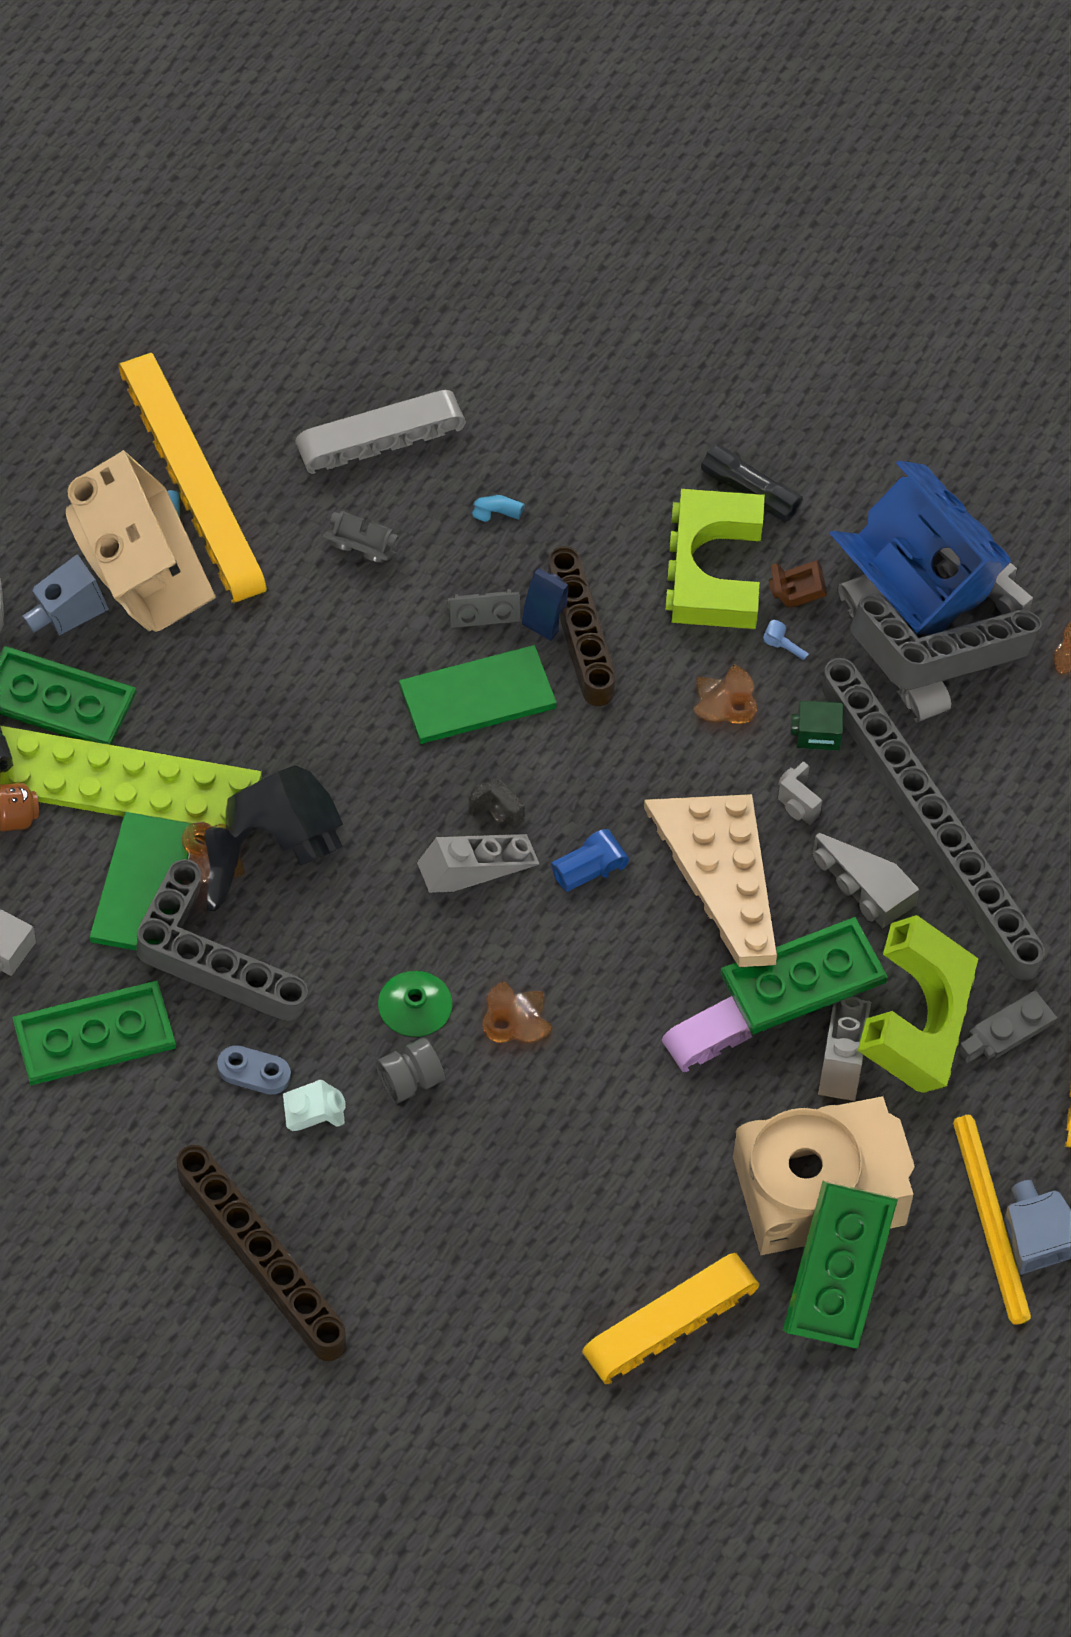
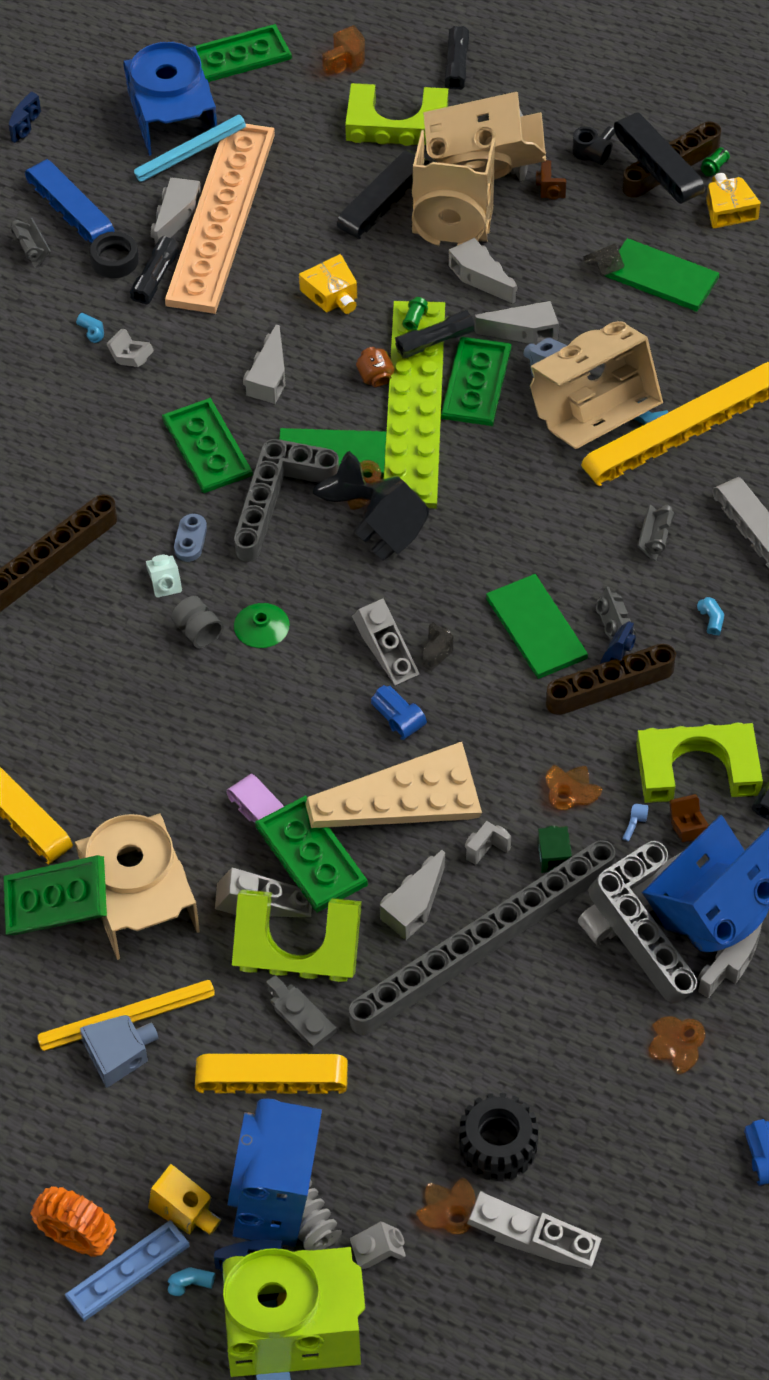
camera: 85 degrees right, 5 degrees down
clear orange plate [482,981,553,1043] -> none

